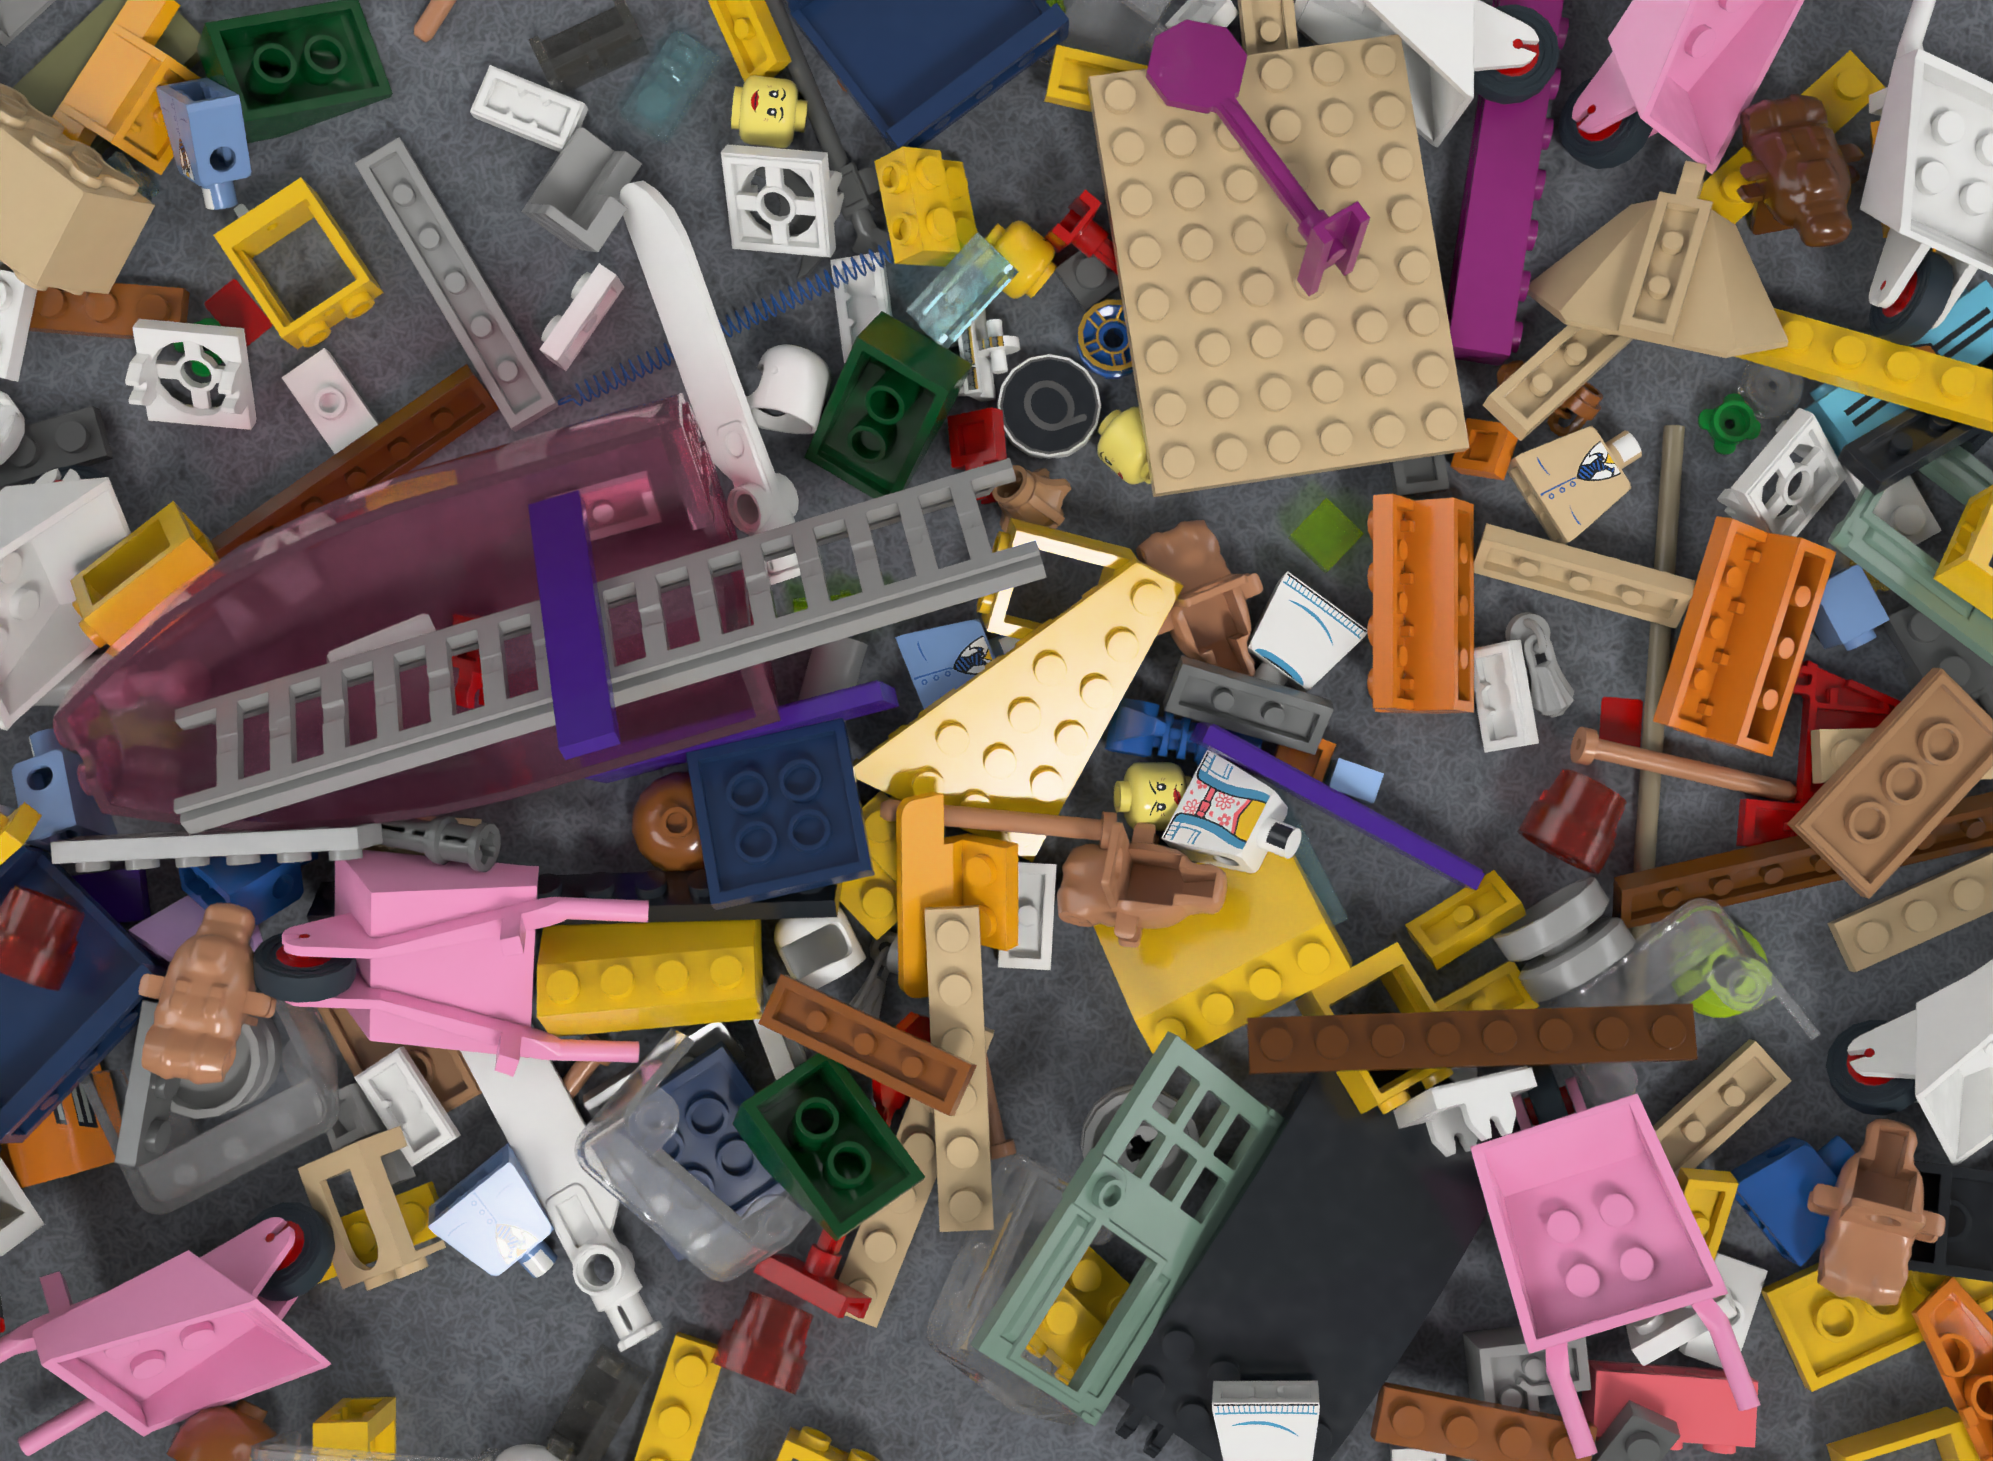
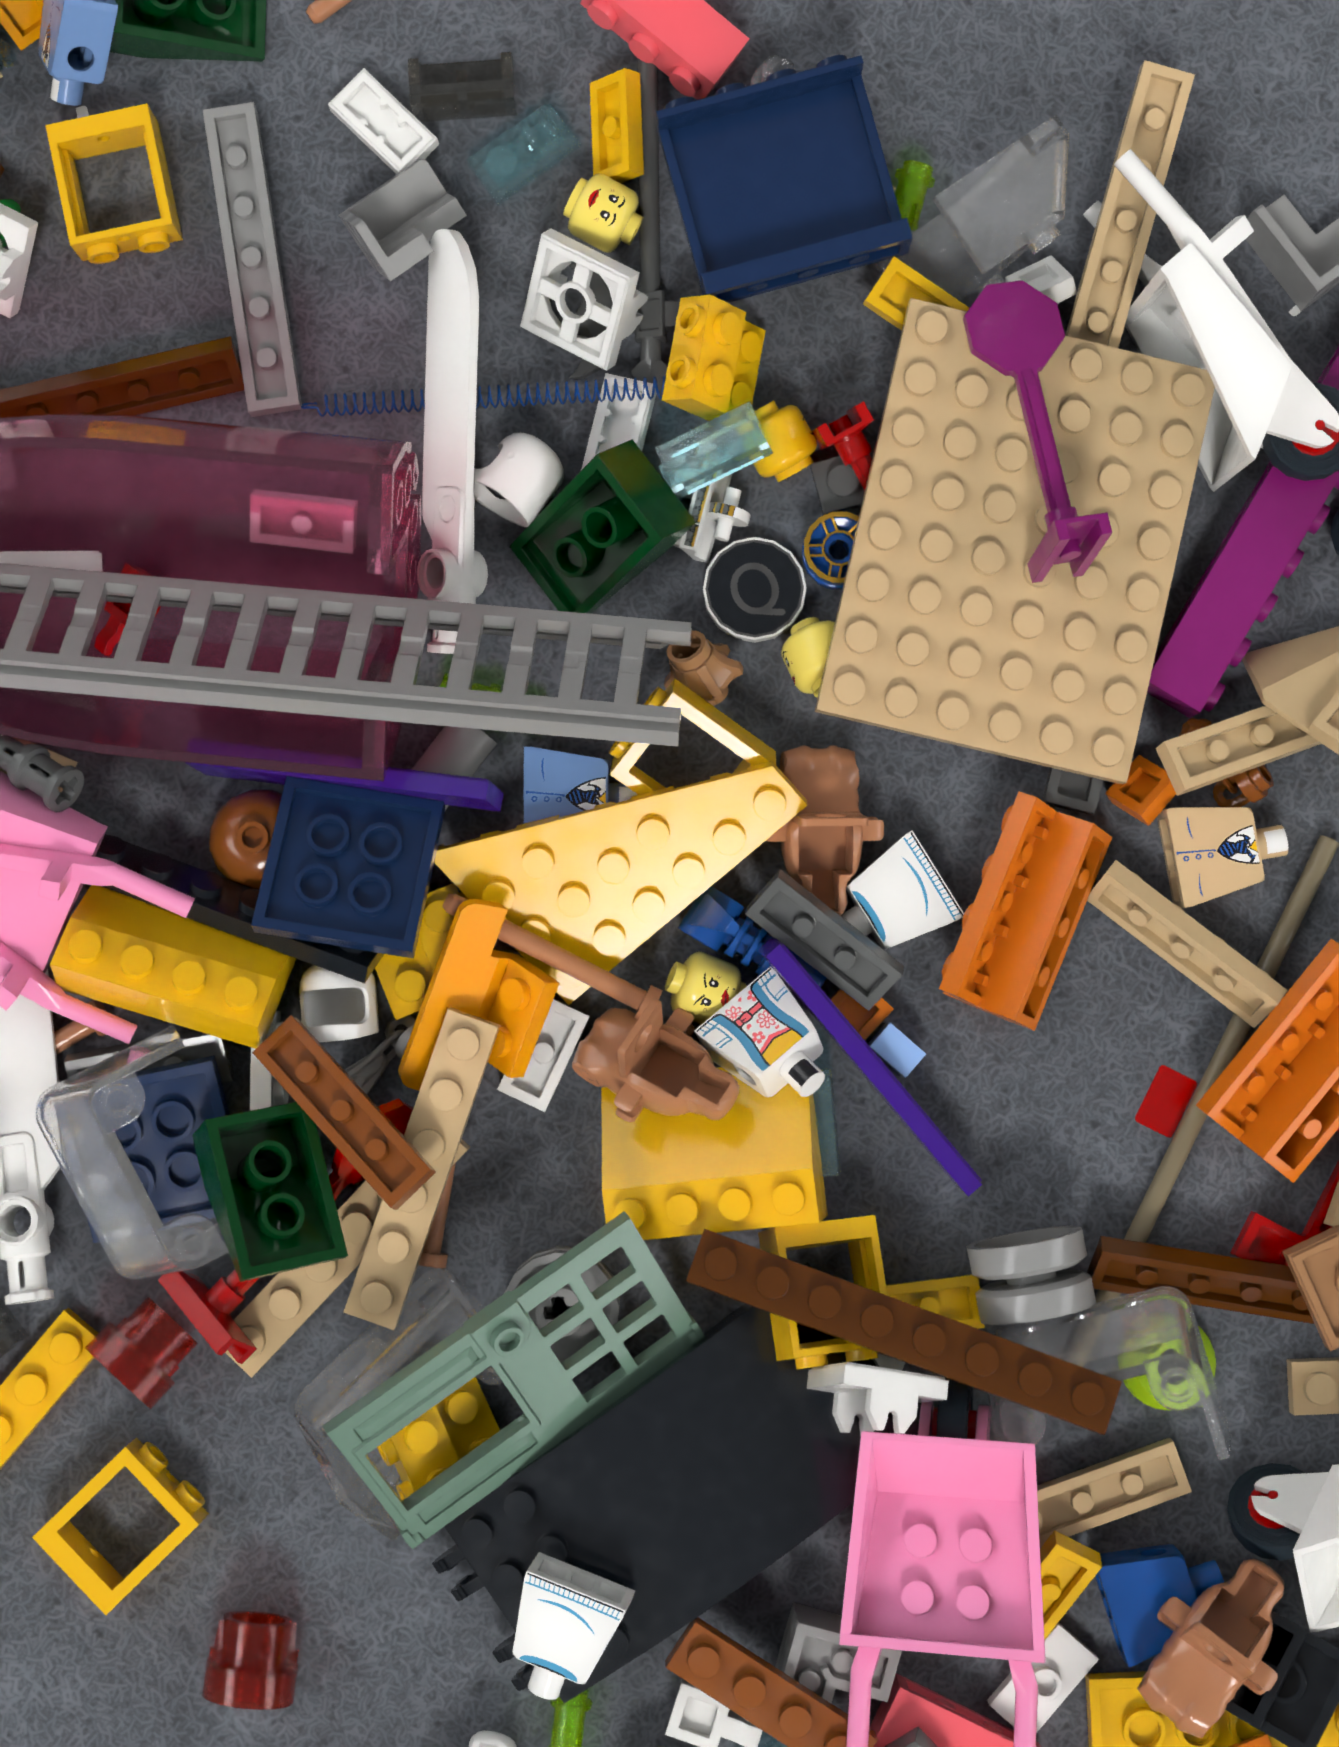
camera: 20 degrees right, 0 degrees up
red sticker [204,279,272,347] -> none
white plate [282,348,380,454] -> none
dark purple tile [528,490,621,760] -> none
white plate [539,263,624,371] -> none
red plate [947,407,1007,505] -> none
clear neon green plate [1288,498,1364,574] -> none
yellow plate [1405,870,1527,970] -> none
white plate [1474,640,1539,753] -> none
light grey piece [1505,612,1574,718] -> none
clear red piece [1517,769,1627,875] -> none
nougat bar [1570,727,1797,802] -> none
white plate [1626,1280,1738,1366] -> none

